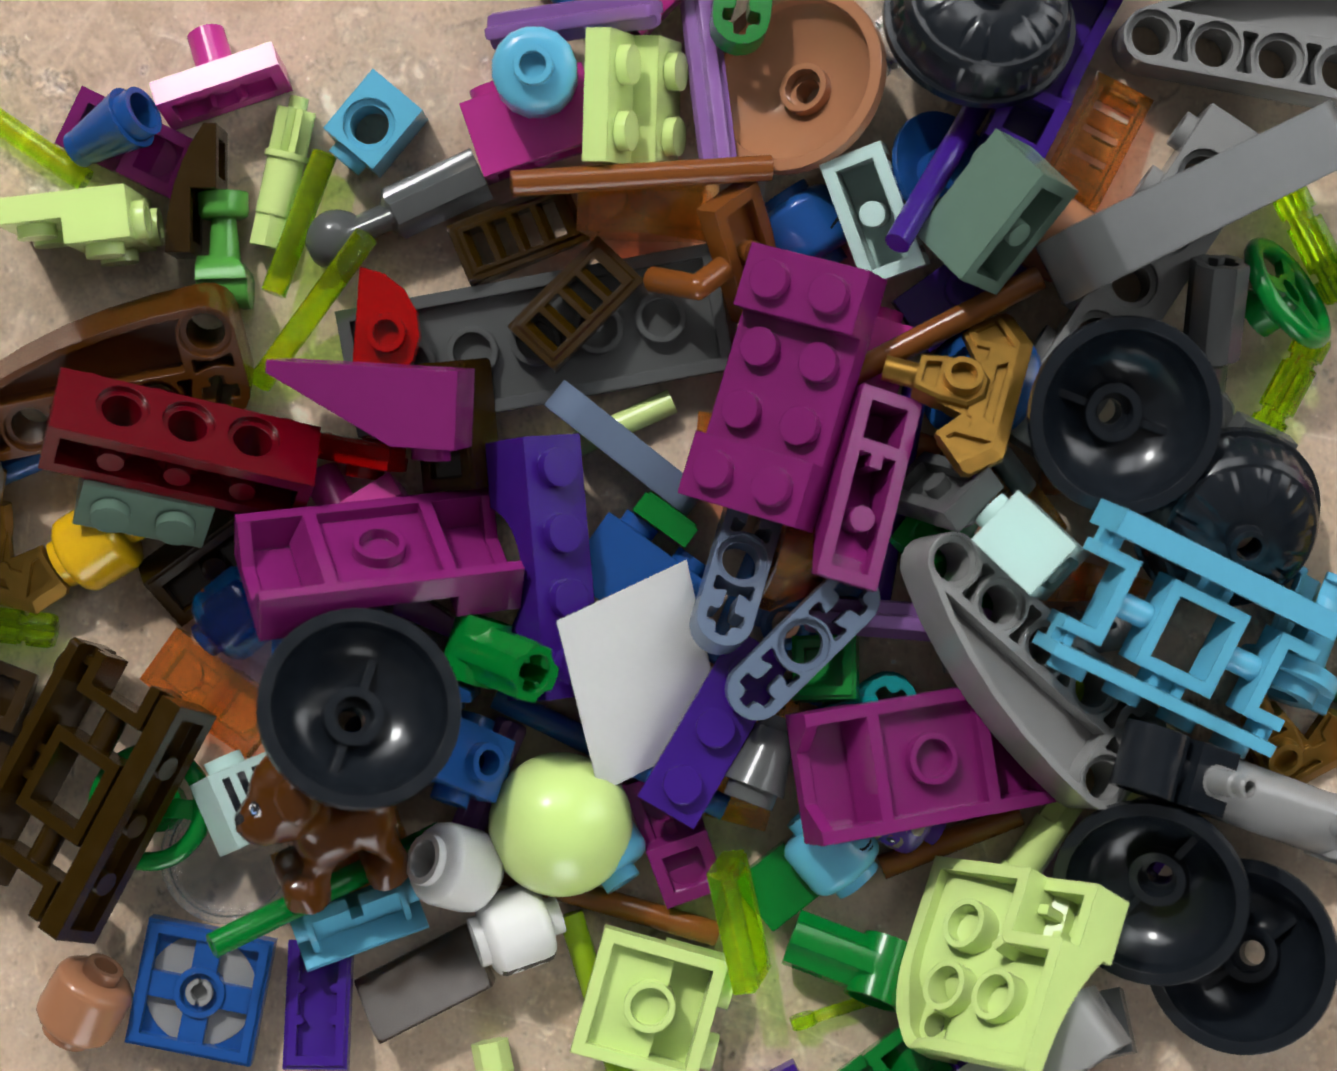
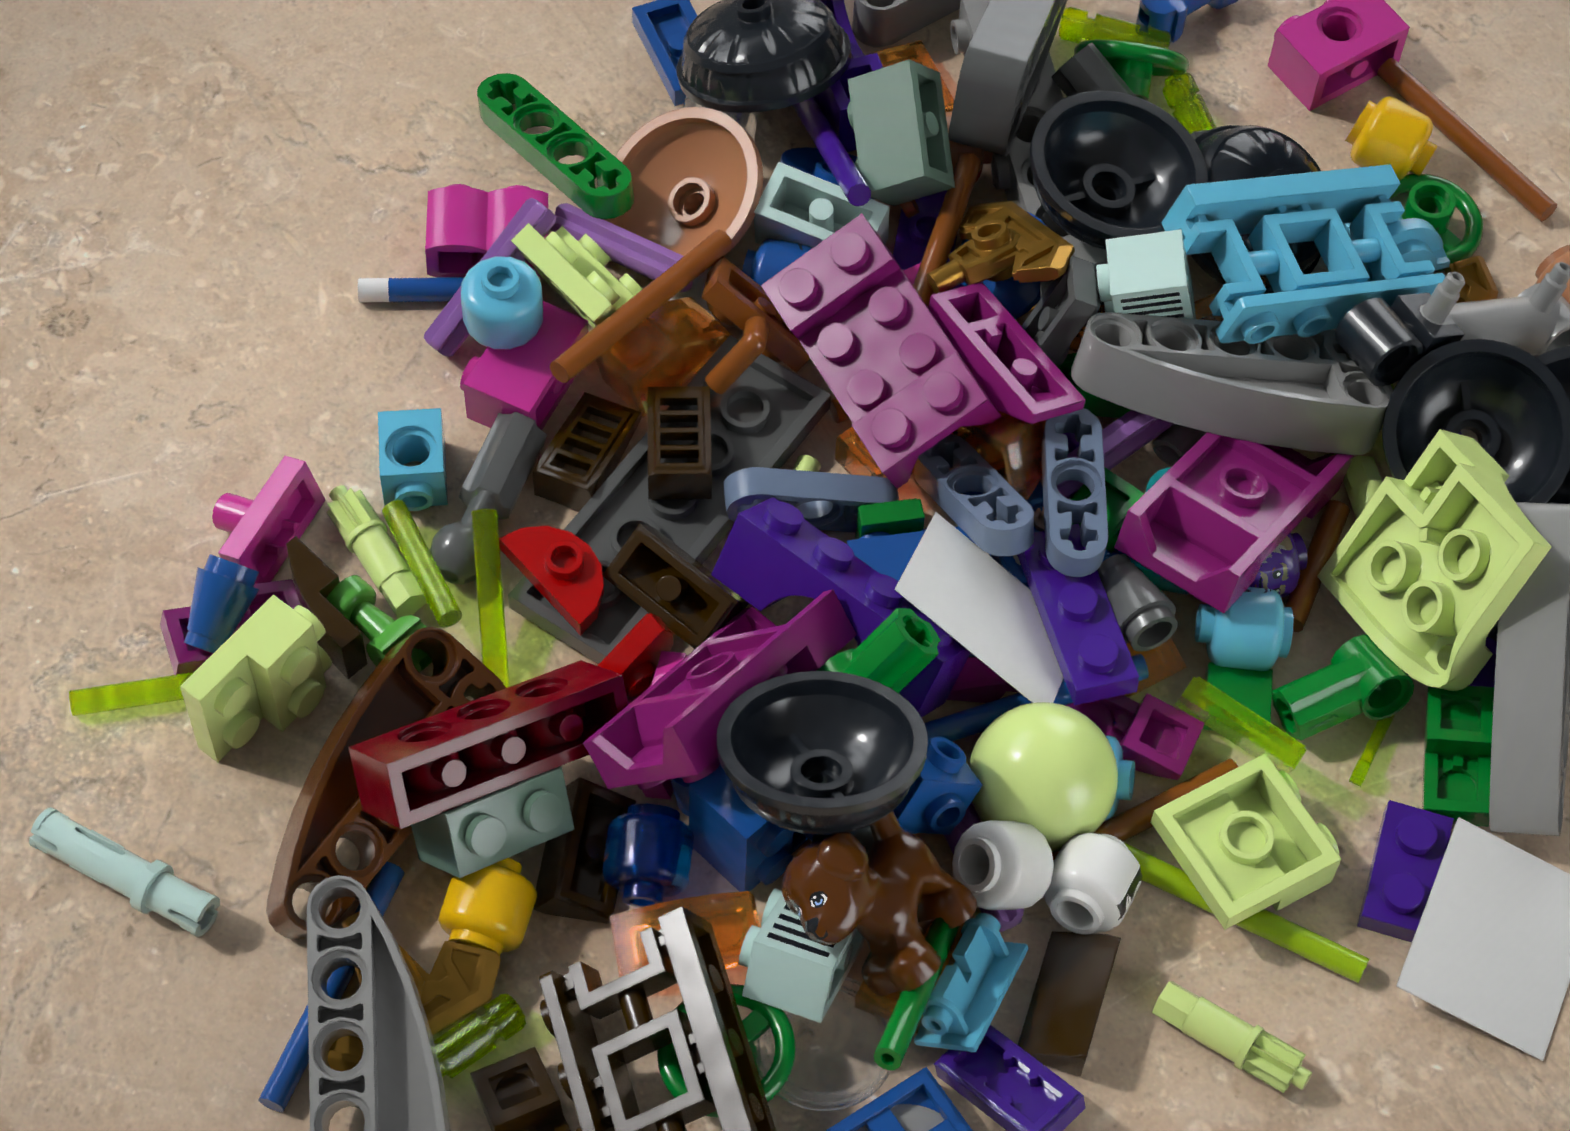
camera: 45 degrees left, 30 degrees down
magenta slope [265,358,475,462] -> none

